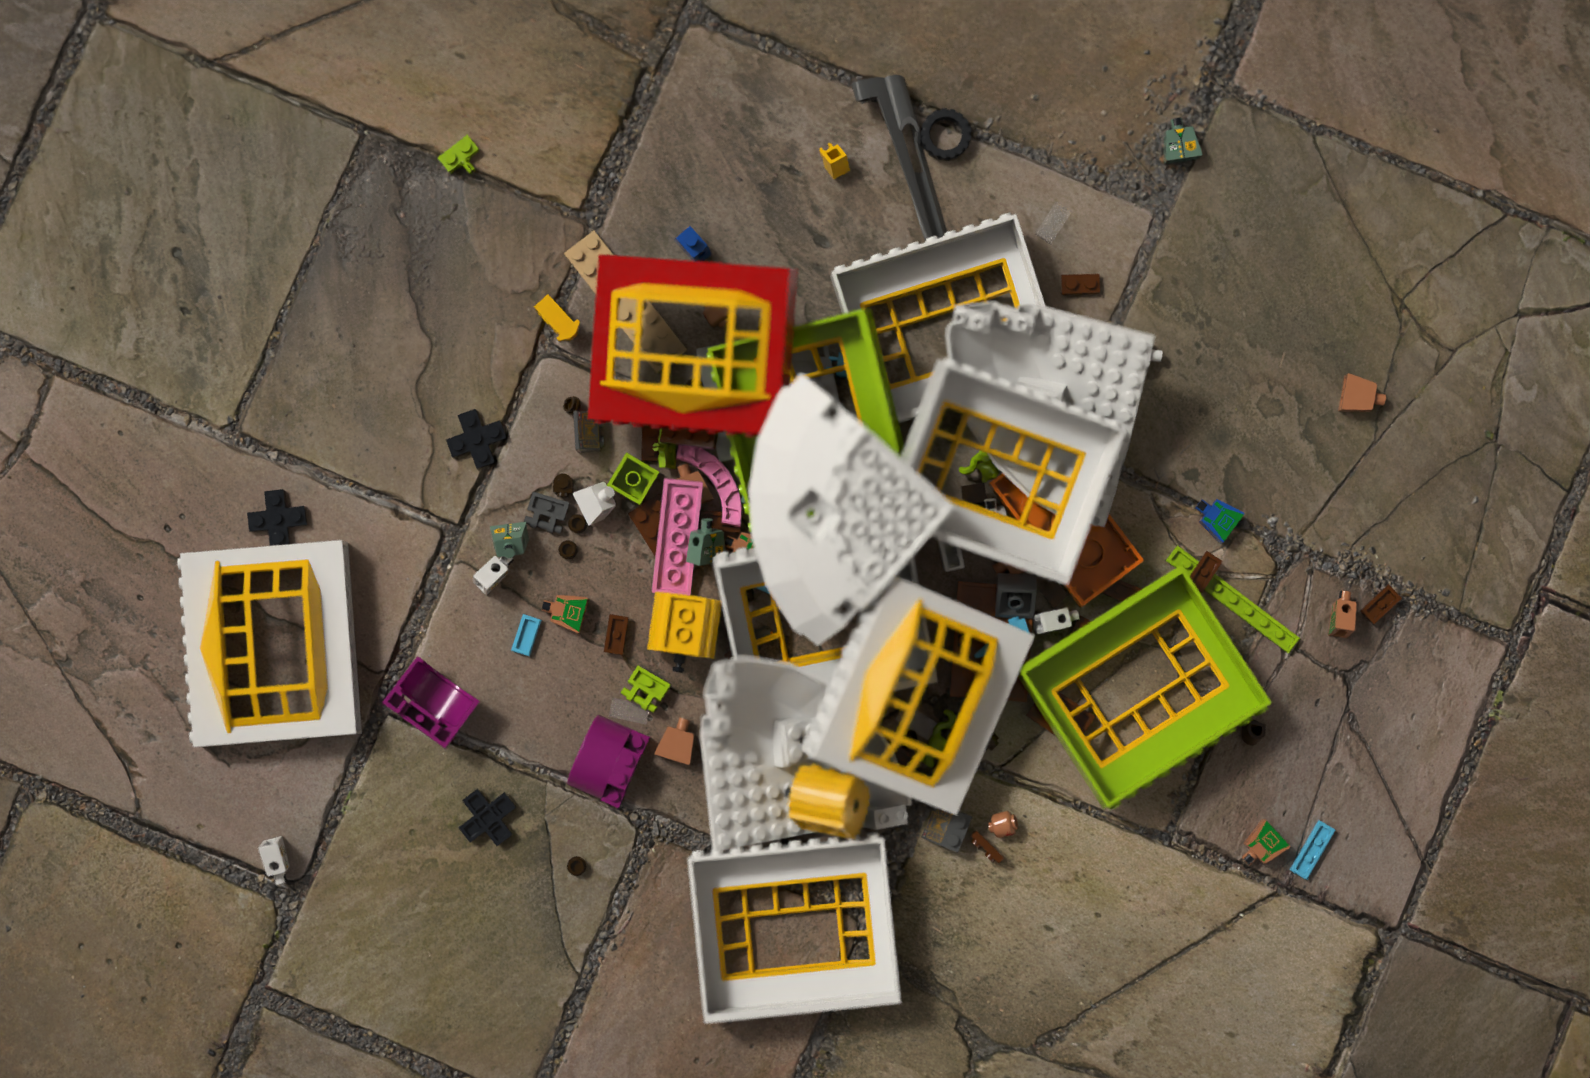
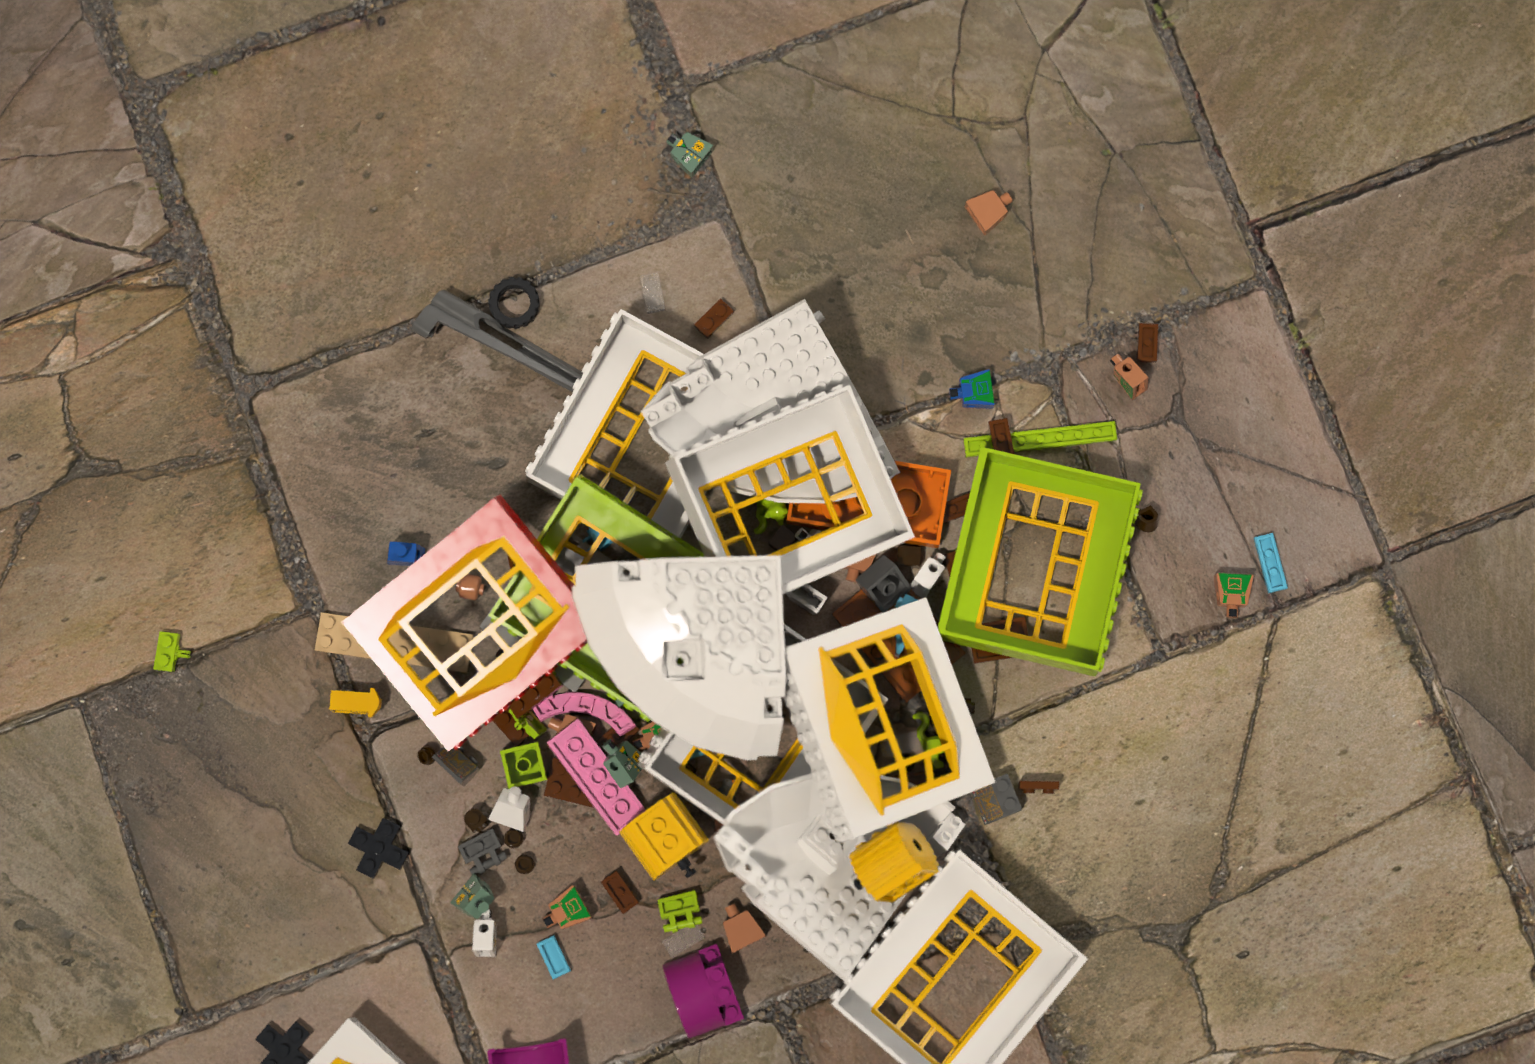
camera: 45 degrees left, 5 degrees down
yellow brick [819,143,850,179] -> none
nougat head [988,811,1018,838] -> none

